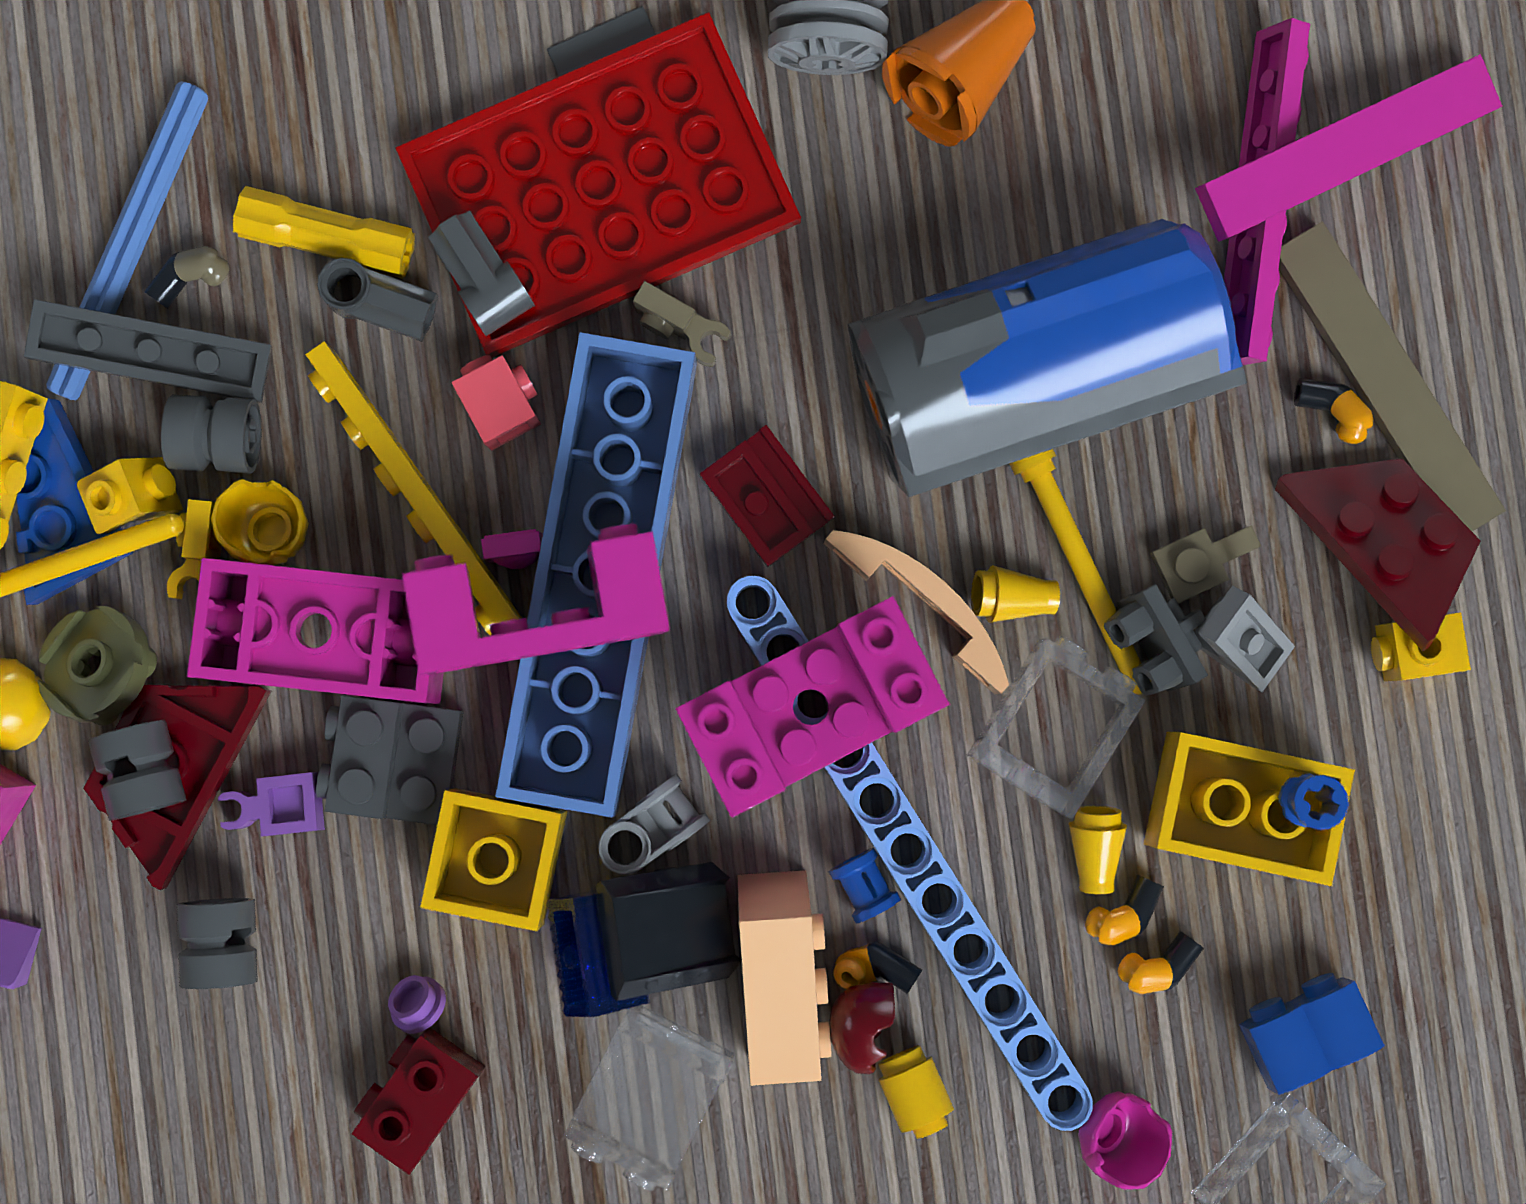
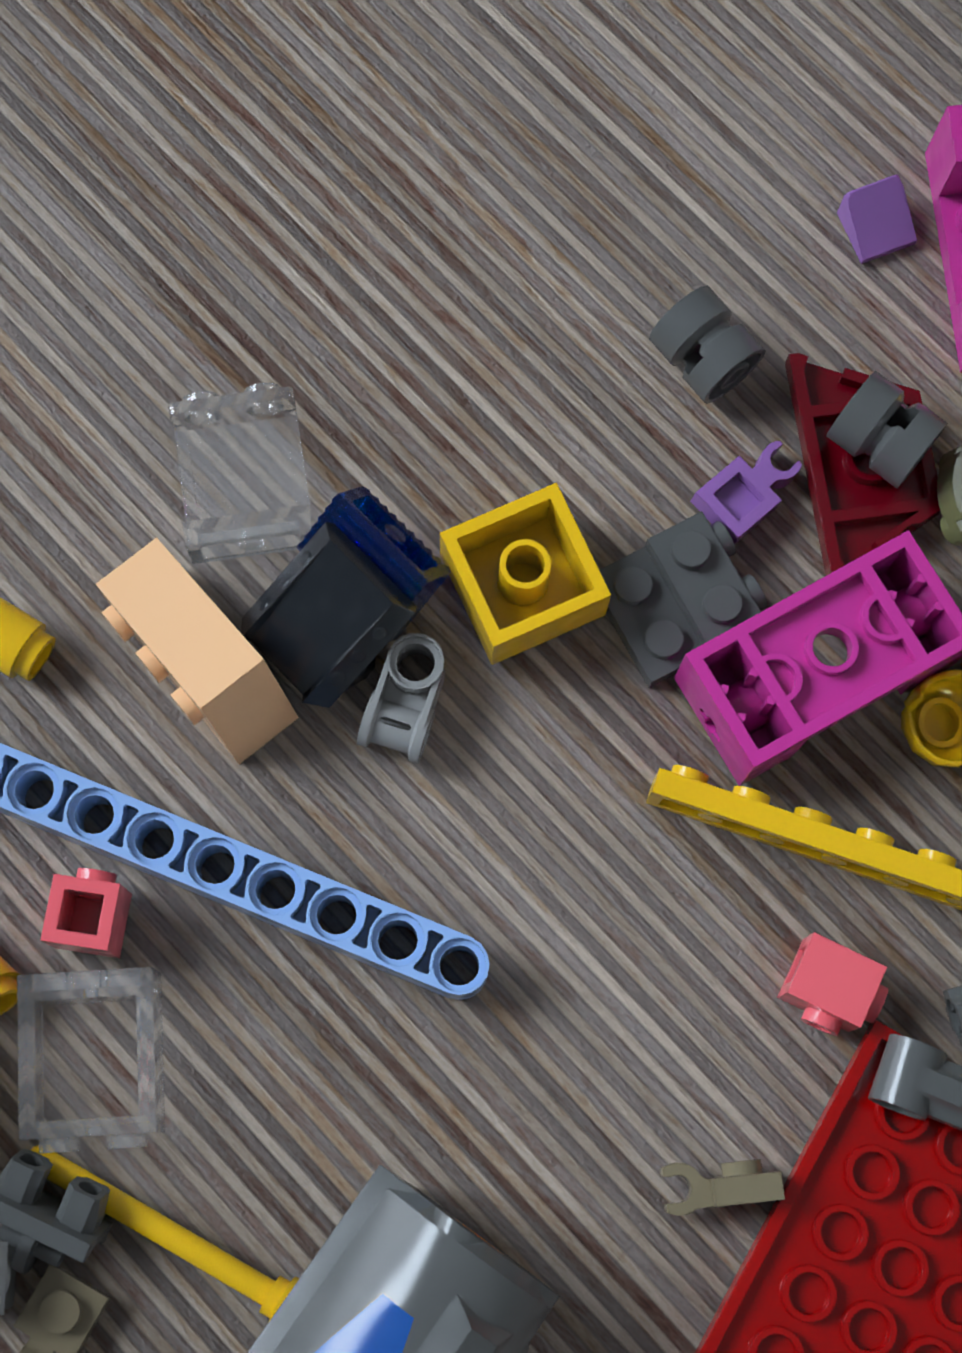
camera: 145 degrees right, 10 degrees down
dark red brick [352,1028,486,1175] -> none
medium lavender plate [388,975,446,1034] -> none
dark pink plate [402,524,670,676] -> none
dark pink tile [481,529,543,569] -> none
medium blue brick [495,332,697,818] -> none
dark pink plate [675,596,950,818] -> none
dark red plate [699,425,835,568] -> none
light nougat slope [824,530,1009,694] -> none
blue bush [828,847,901,924] -> none
dark red hair [829,982,895,1074] -> none
arm [833,942,922,994] -> none
yellow cone [971,565,1060,623] -> none
none -> coral brick [40,868,132,958]

